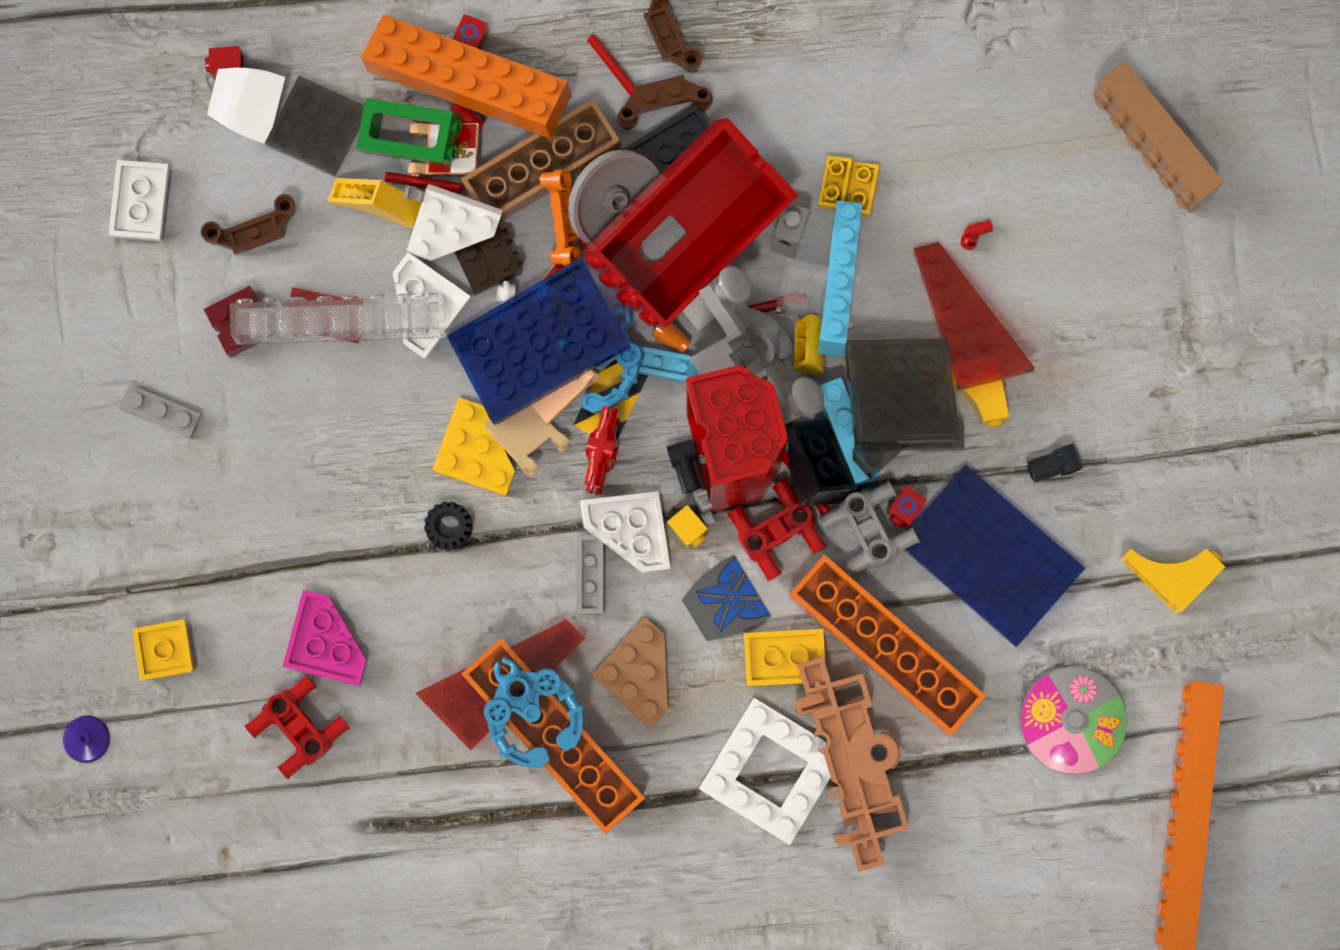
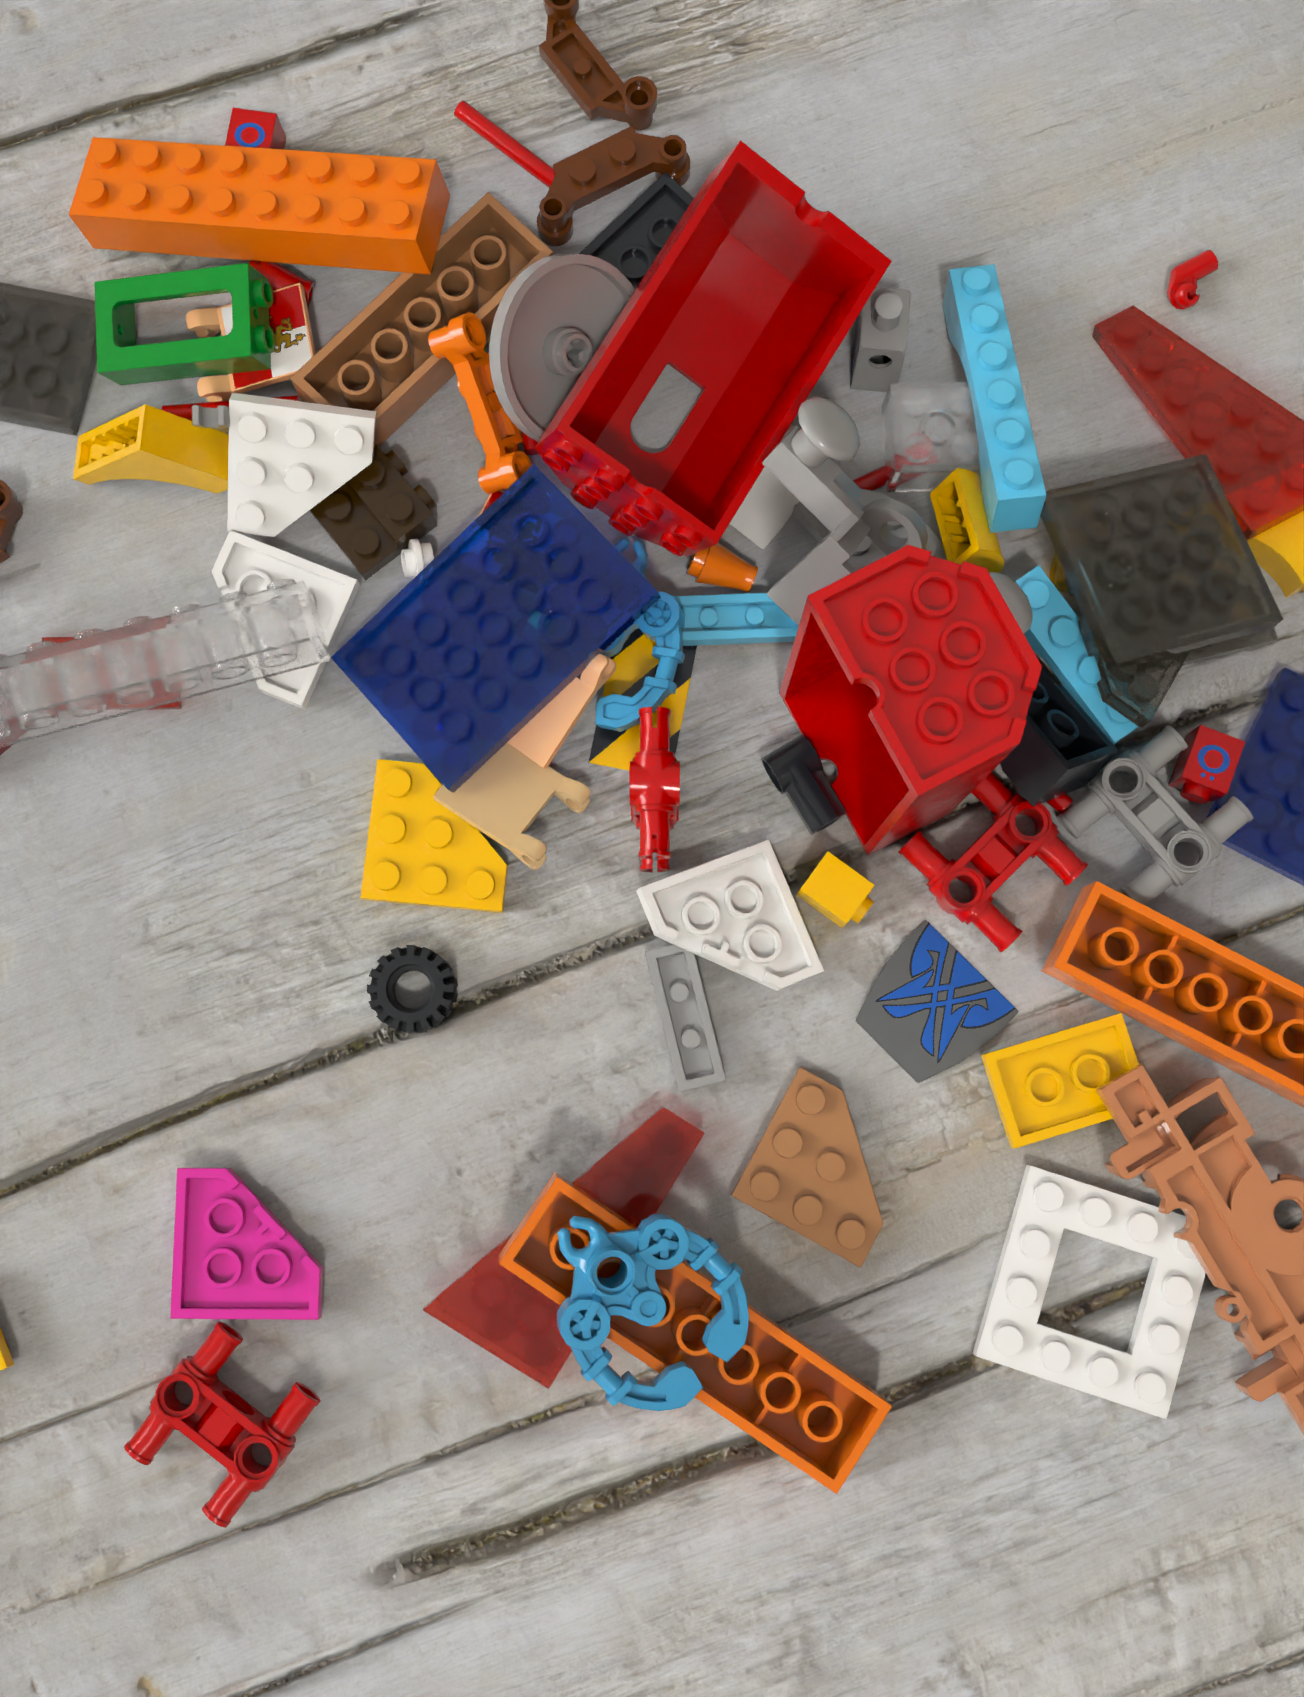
camera: 15 degrees left, 0 degrees up
light grey bar [693,488,715,527] -> none
yellow slope [818,156,881,217] -> none

